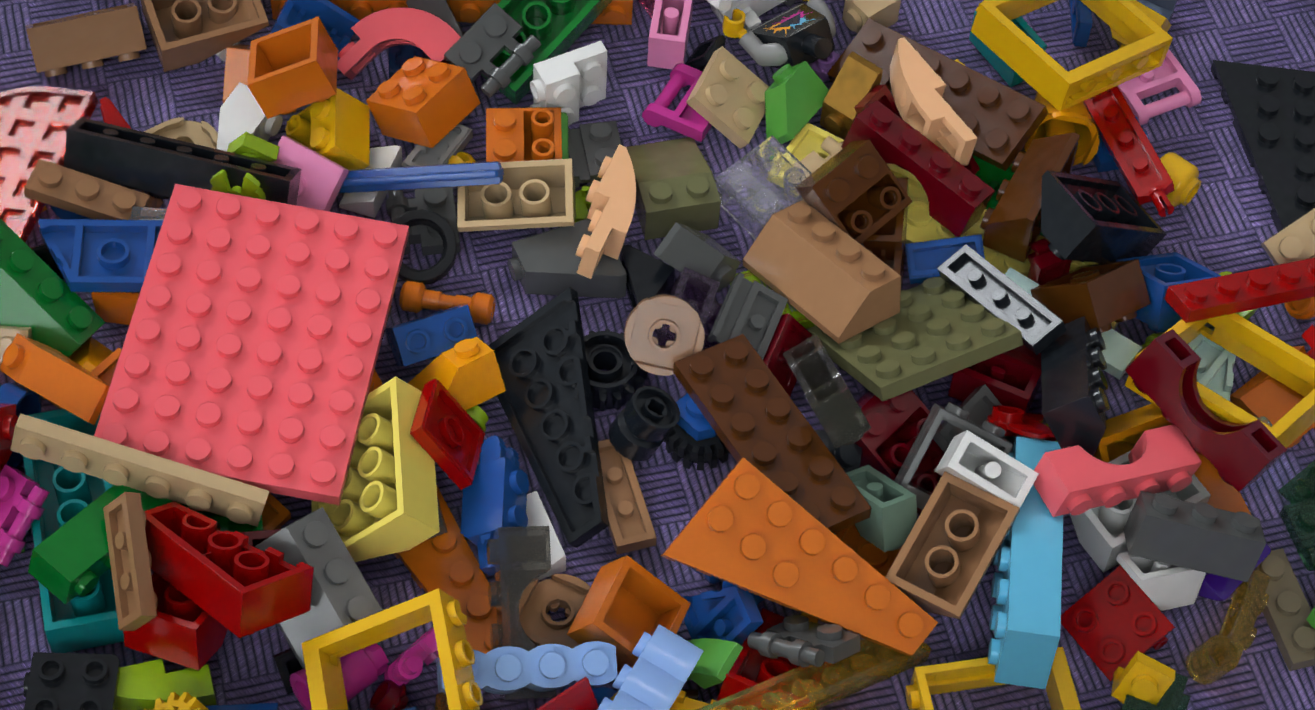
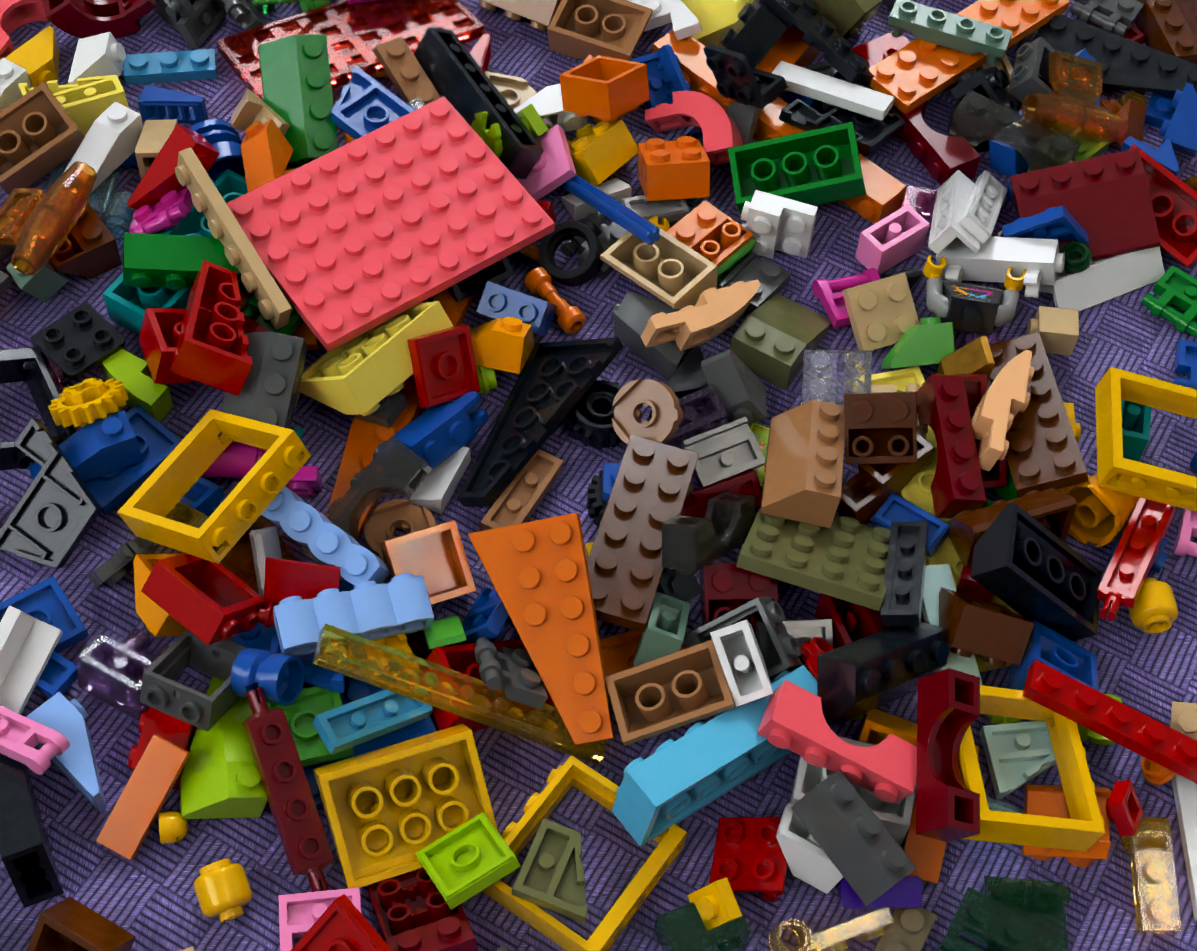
camera: 45 degrees right, 0 degrees up
medium nougat plate [103,492,157,631] -> none
dark grey plate [444,3,541,98] -> none
black wheel [608,386,680,461] -> none

